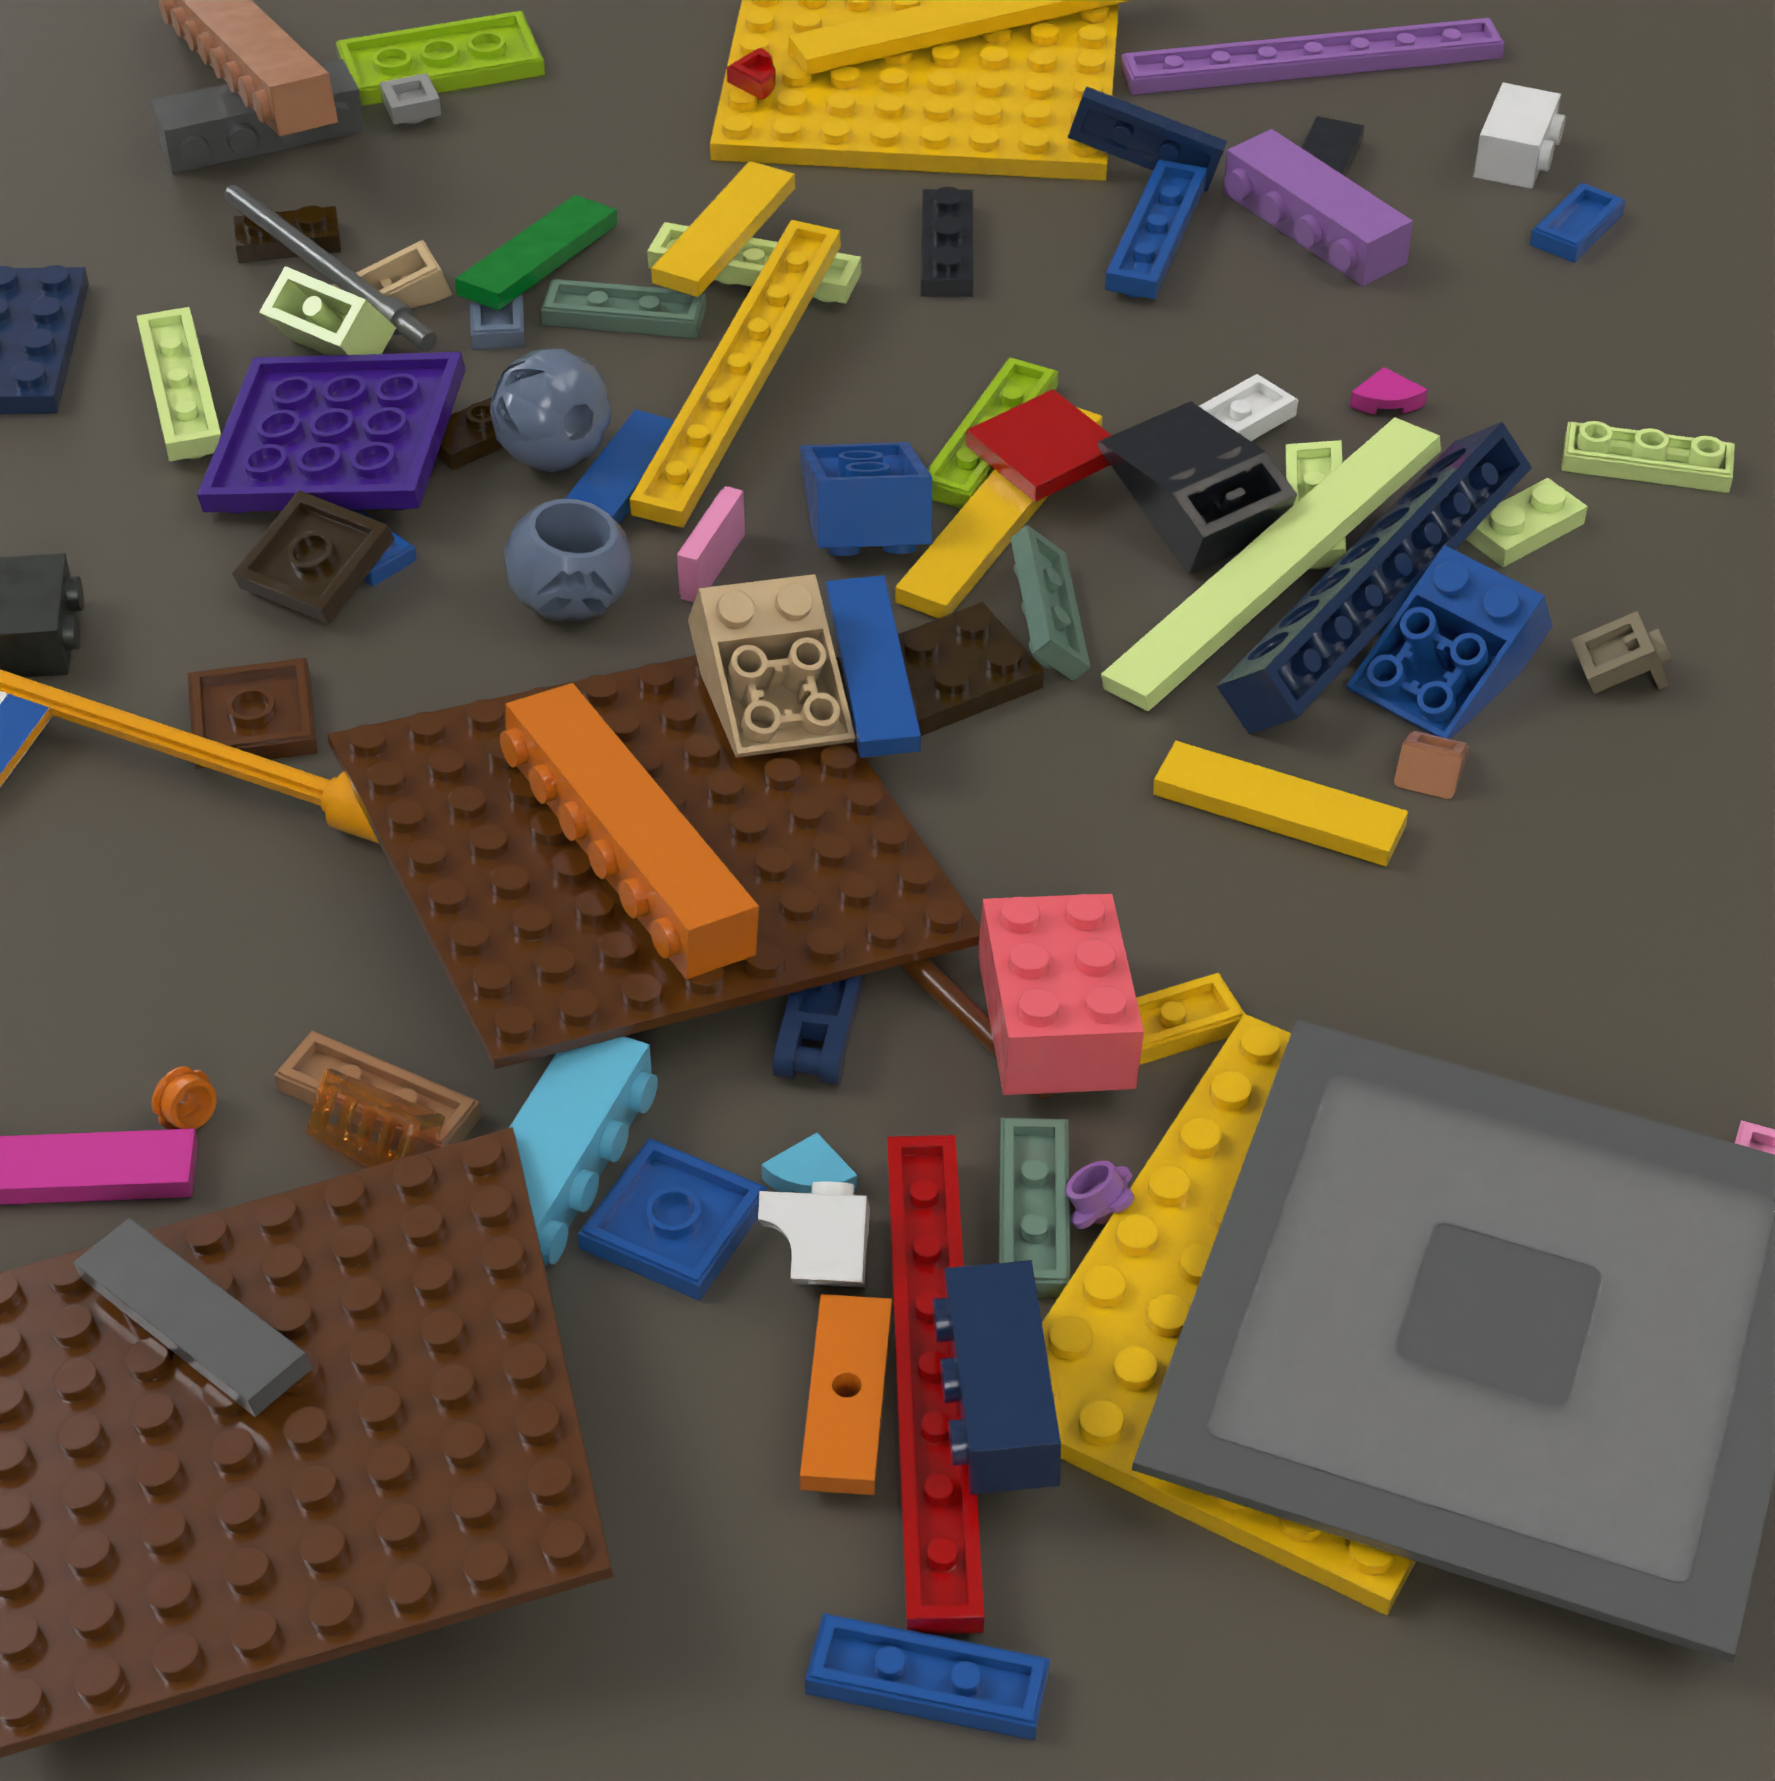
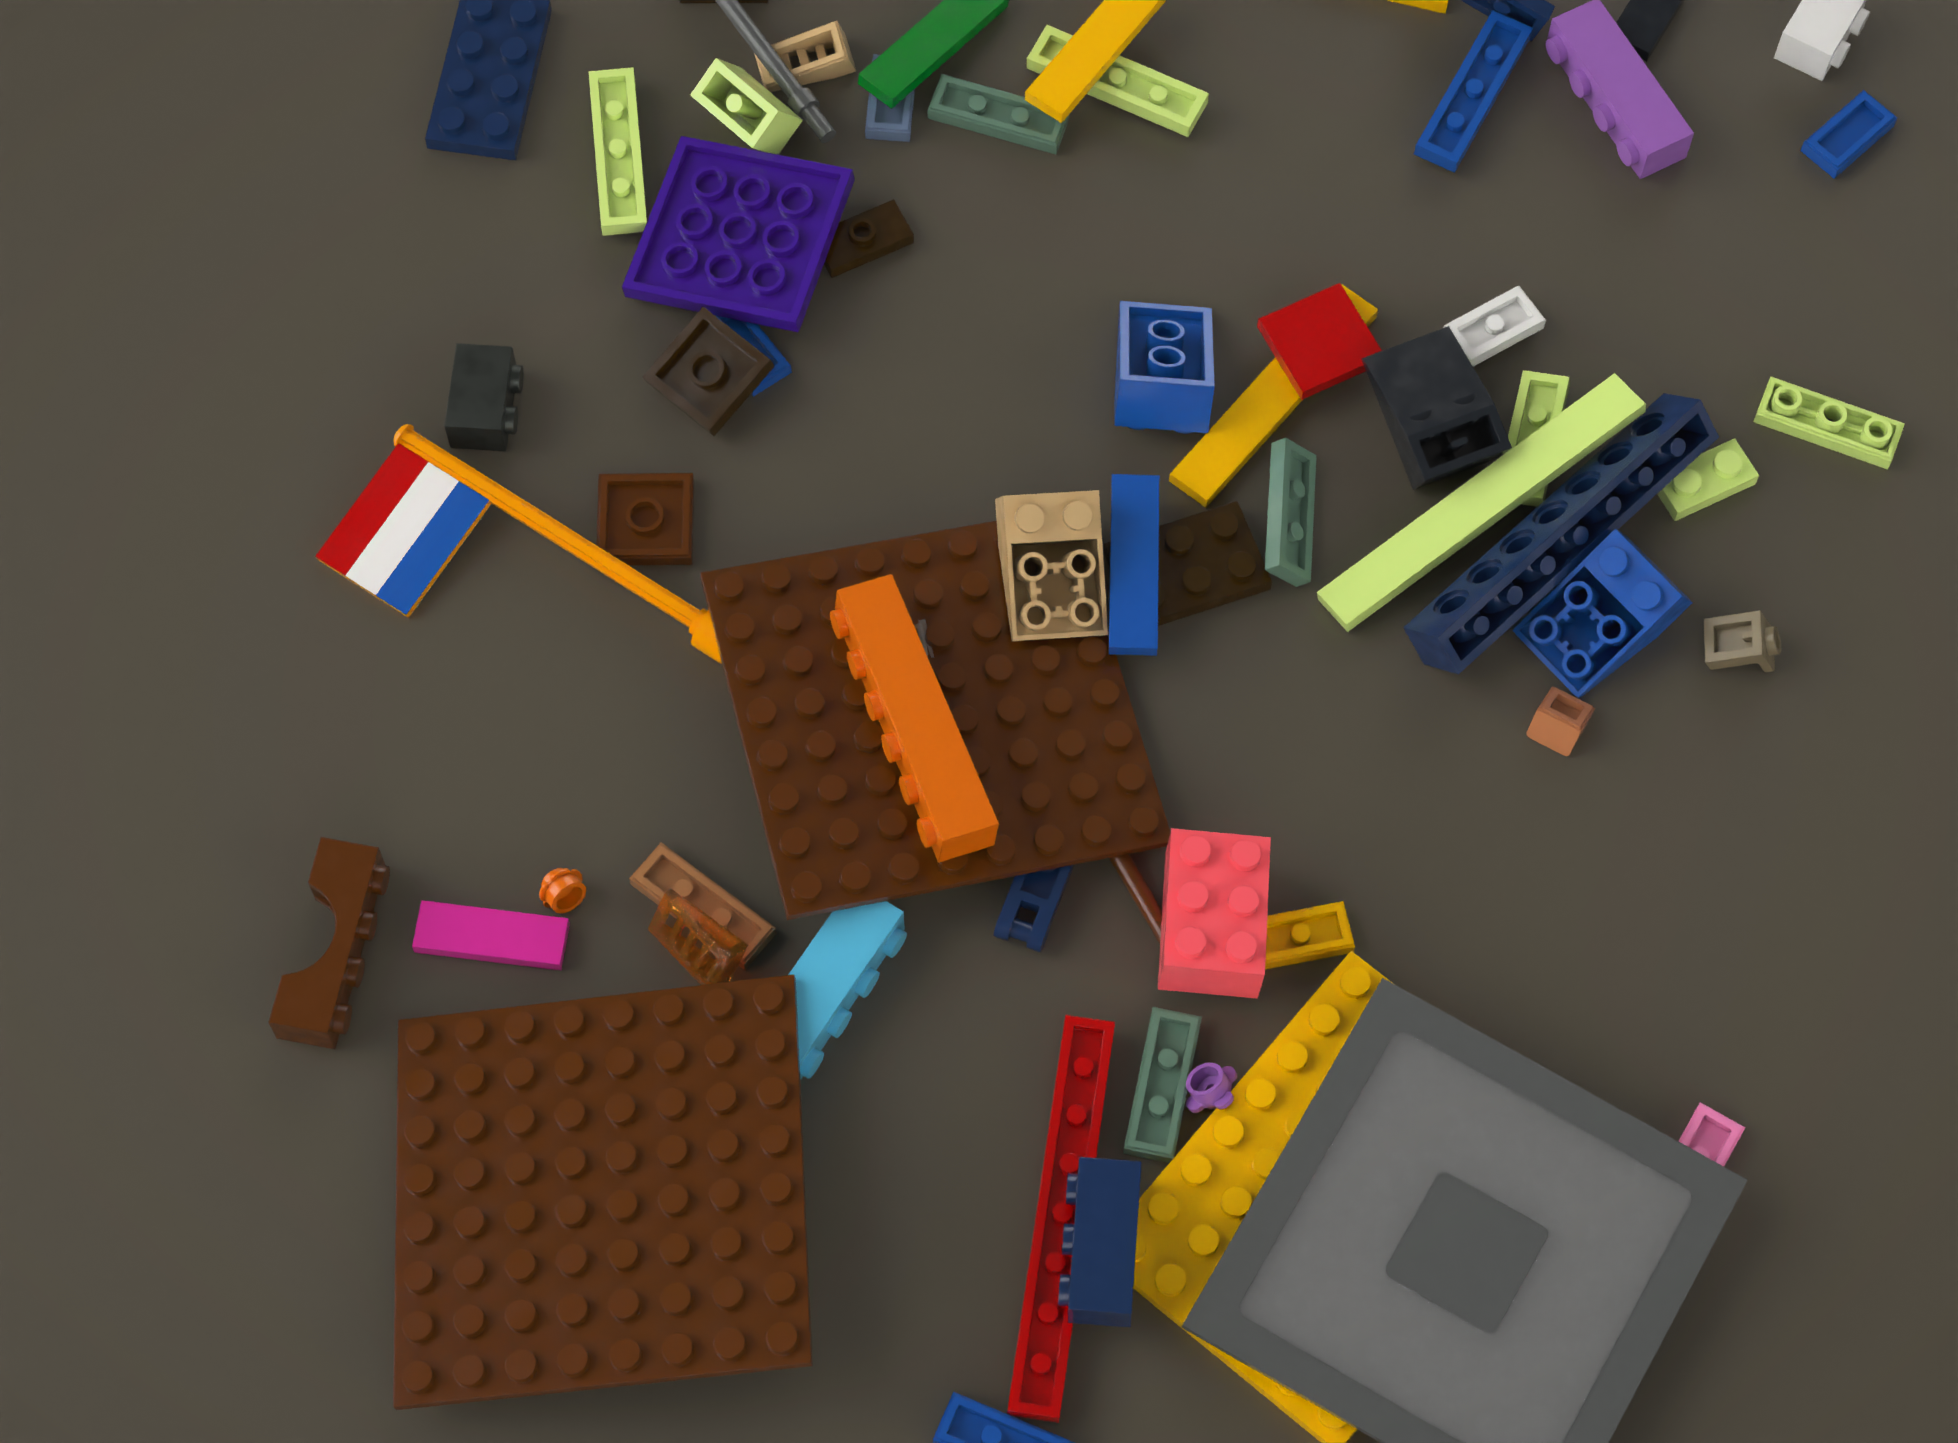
camera: 10 degrees right, 20 degrees up
dark grey tile [73,1218,312,1417] -> none
sand blue piece [490,348,611,473] -> none
sand blue piece [503,499,633,622] -> none
blue tile [565,409,675,524] -> none
blue tile [578,1138,768,1301] -> none
yellow plate [629,220,841,528] -> none
bright pink tile [677,486,745,603] -> none
white brick [758,1182,870,1288] -> none
medium azure tile [761,1133,858,1193] -> none
orange tile [800,1294,892,1495] -> none
black plate [921,187,973,297] -> none
lime tile [927,357,1059,509] -> none
yellow tile [1153,741,1408,867] -> none
dark pink tile [1350,367,1428,415] -> none

